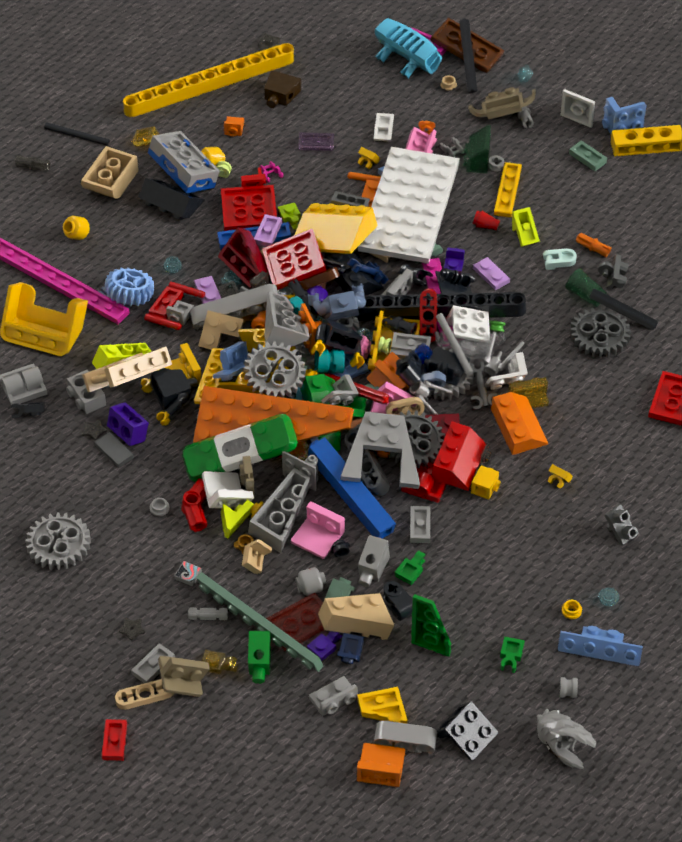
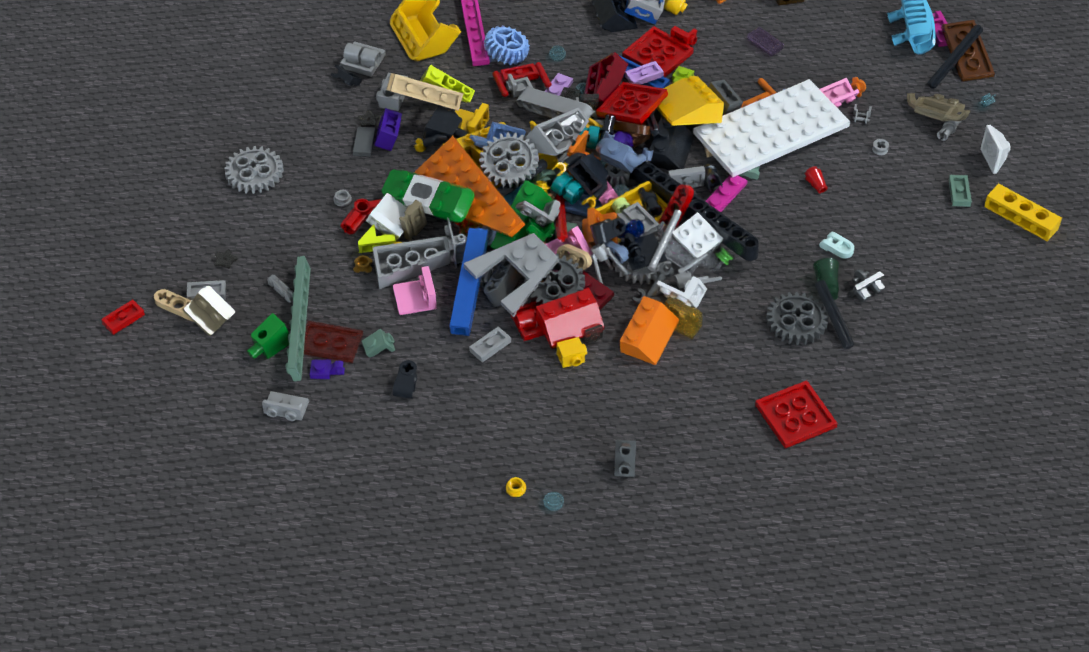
camera: 45 degrees right, 0 degrees up
tile [174,561,202,586] -> none
tan plate [198,310,244,350] -> none
clear yellow plate [202,650,238,674] -> none
yellowish green bush [216,161,232,178] -> none
tan bracket [242,539,272,574] -> none
dark pink piece [260,161,283,183] -> none
light grey head [295,567,326,596] -> none
tan wedge [318,593,394,640] -> none
black plate [331,540,350,557] -> none
dark blue bracket [337,633,364,664] -> none
dark blue bar [347,258,389,284] -> none
yellow wing [357,687,407,724] -> none
orange bracket [357,743,405,787] -> none
yellow tile [358,147,380,169] -> none
light grey torso [358,535,390,587] -> none
light grey beam [373,721,437,754] -> none
white slope [374,113,394,142] -> none
green plate [395,551,425,586] -> none
green wedge [411,594,451,657] -> none
black hinge [435,268,475,294] -> none
bracket [436,701,498,760] -> none
tan plate [440,75,457,91] -> none
dark purple bracket [444,248,465,271] -> none
clear green slope [463,125,491,174] -> none
lavender plate [473,257,510,290] -> none
yellow tile [494,162,522,217] -> none
green plate [500,637,525,673] -> none
neon yellow slope [512,207,540,247] -> none
light grey head [537,709,596,769] -> none
yellow tile [548,464,573,488] -> none
medium blue bracket [558,626,643,666] -> none
light grey wheel [560,677,578,699] -> none
orange axle [576,233,612,257] -> none
medium blue bracket [602,97,646,134] -> none

